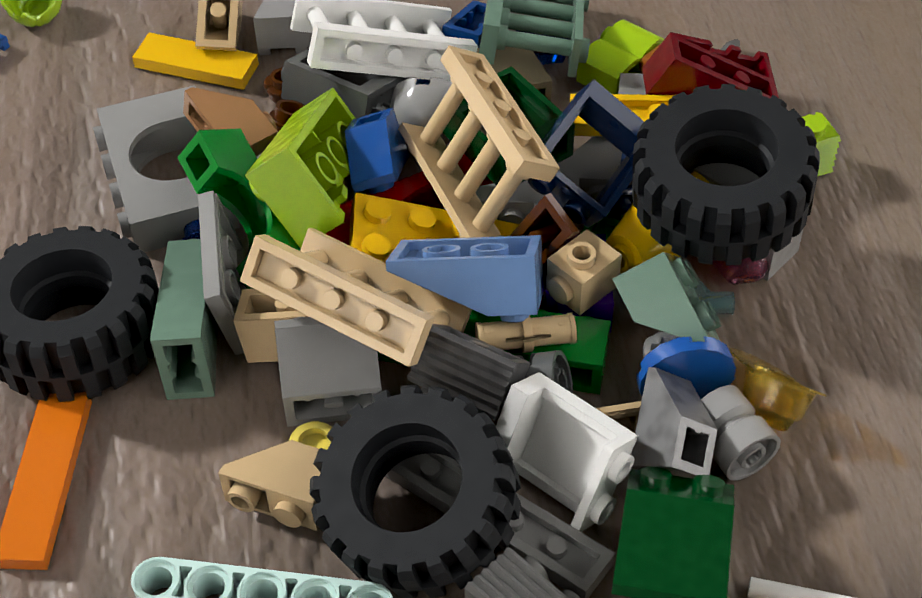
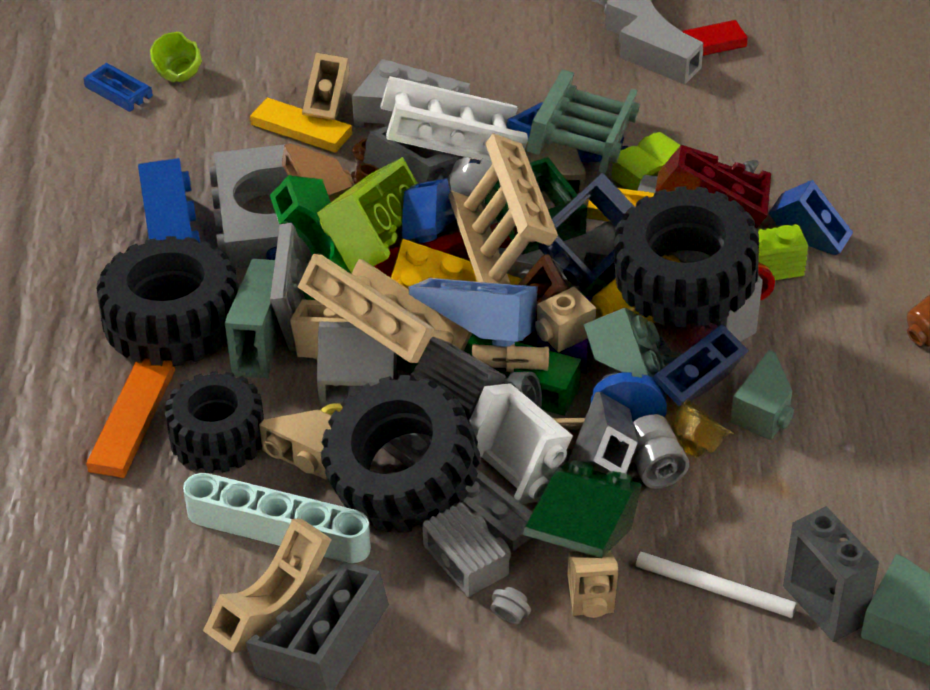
camera: 10 degrees right, 5 degrees down
none -> blue wedge [138,158,200,243]
none -> black tyre [165,371,264,473]
none -> dark blue slope [653,324,749,406]
none -> sand green slope [730,350,794,440]
none -> blue slope [768,180,853,255]

